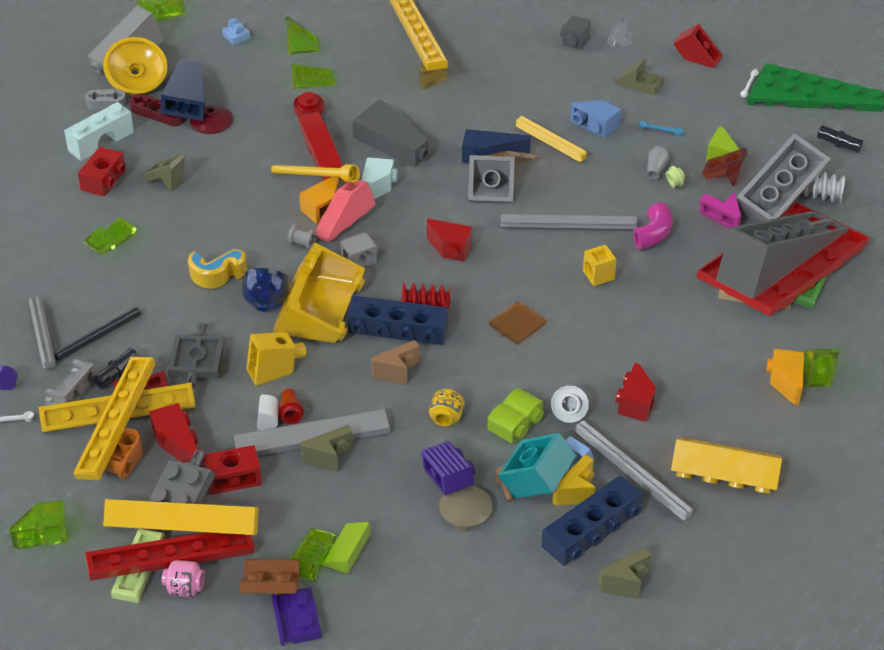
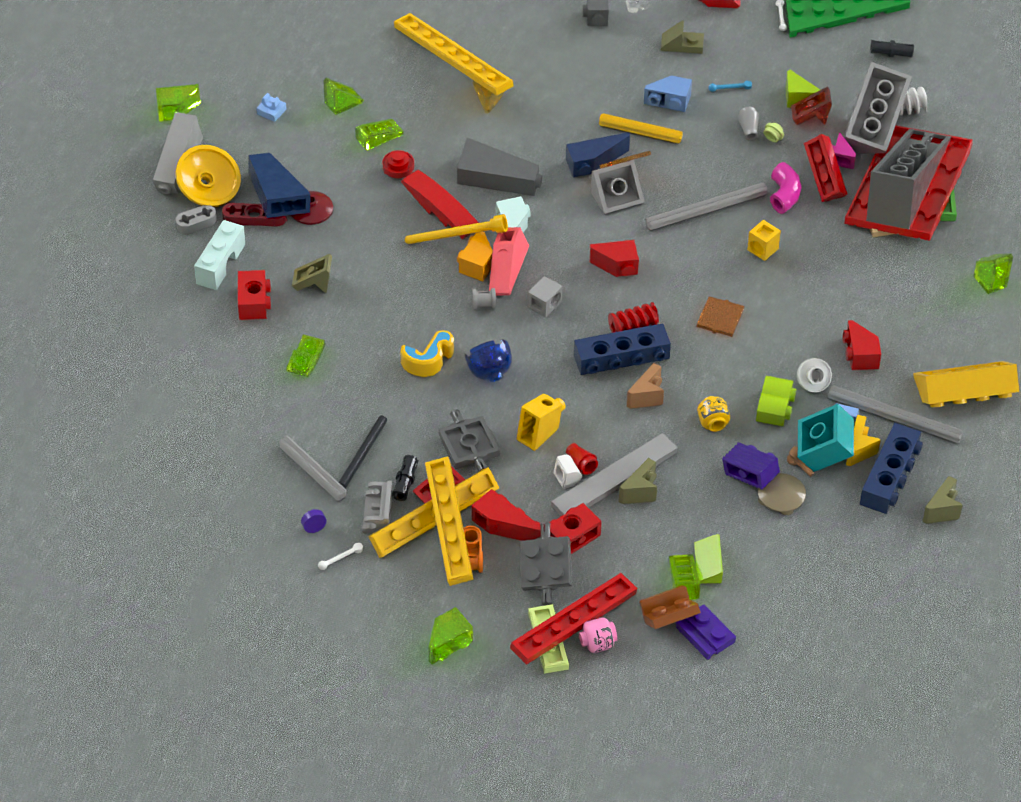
camera: 25 degrees left, 5 degrees up
yellow tile [103,499,259,535] -> none
yellow windscreen [273,243,365,343] -> none
light orange slope [766,349,804,405] -> none
none -> red slope [804,134,848,202]

